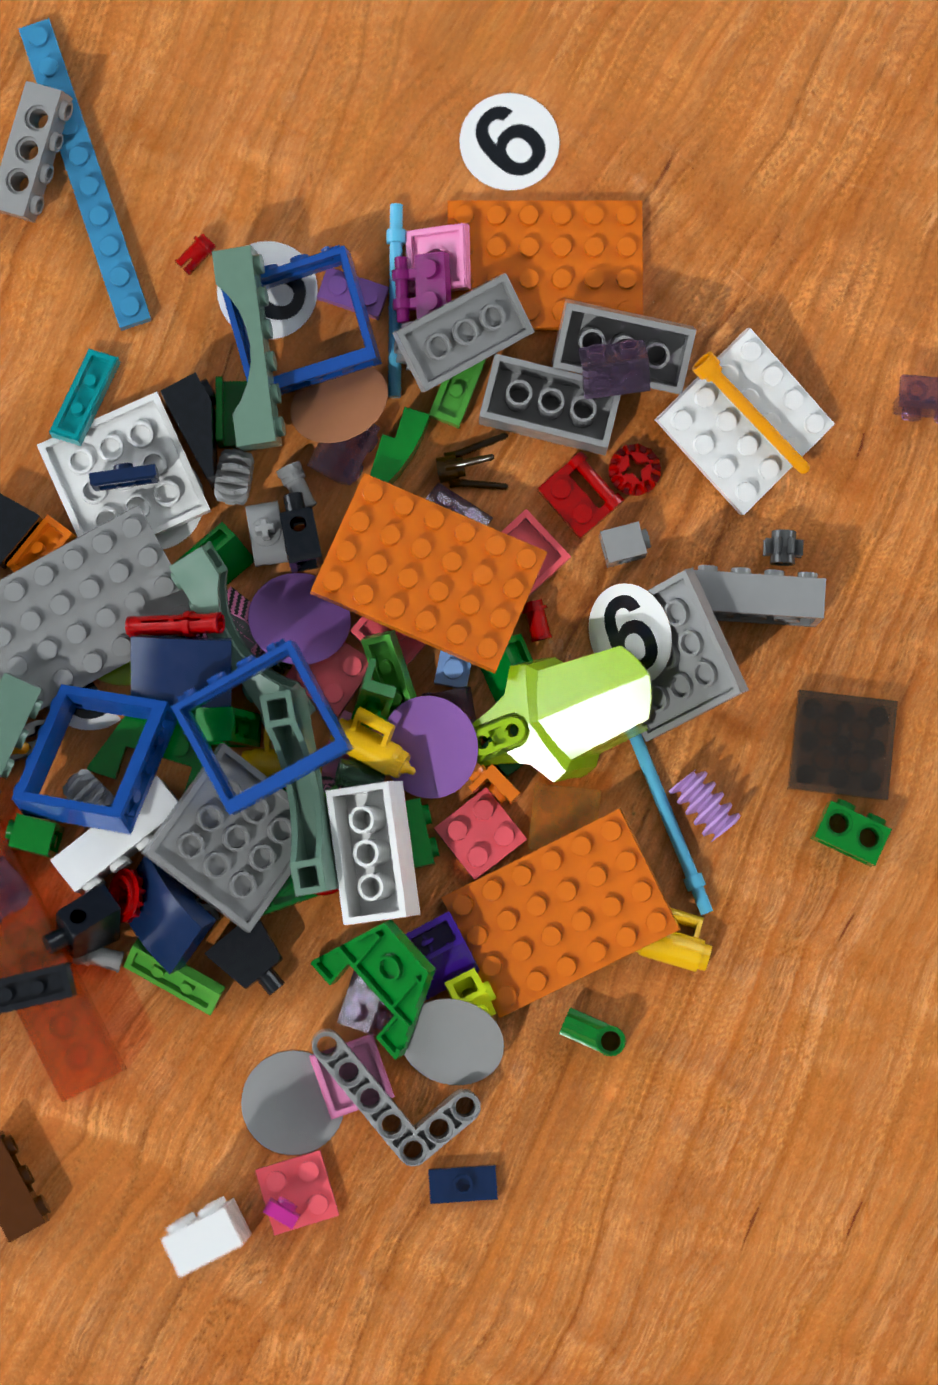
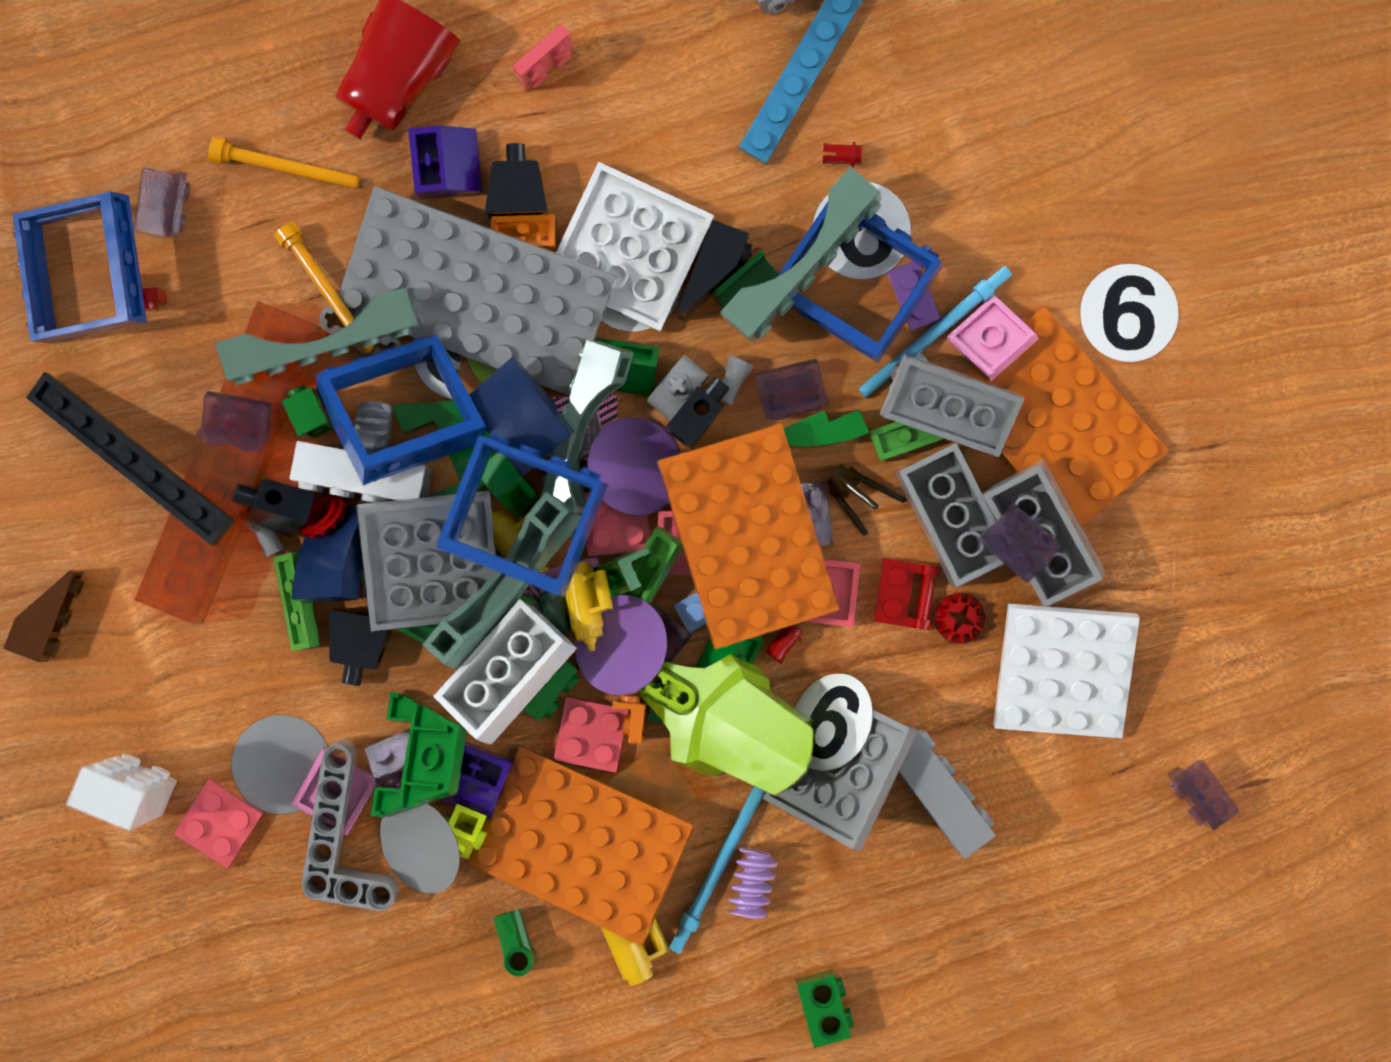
camera: 50 degrees right, 5 degrees up
teal tile [49,349,121,446] -> none
dark blue plate [89,463,160,492] -> none
red pin [125,611,225,638] -> none
light grey gear [214,448,254,506] -> none
dark pink plate [263,1196,300,1229] -> none
nougat sticker [291,367,388,443] -> none
magenta plate [392,251,451,324] -> none
dark blue plate [428,1165,498,1204] -> none
light grey brick [599,521,651,568] -> none
light orange piece [692,351,810,474] -> none
dark grey gear [763,529,804,566] -> none
clear smoke plate [787,690,898,801] -> none

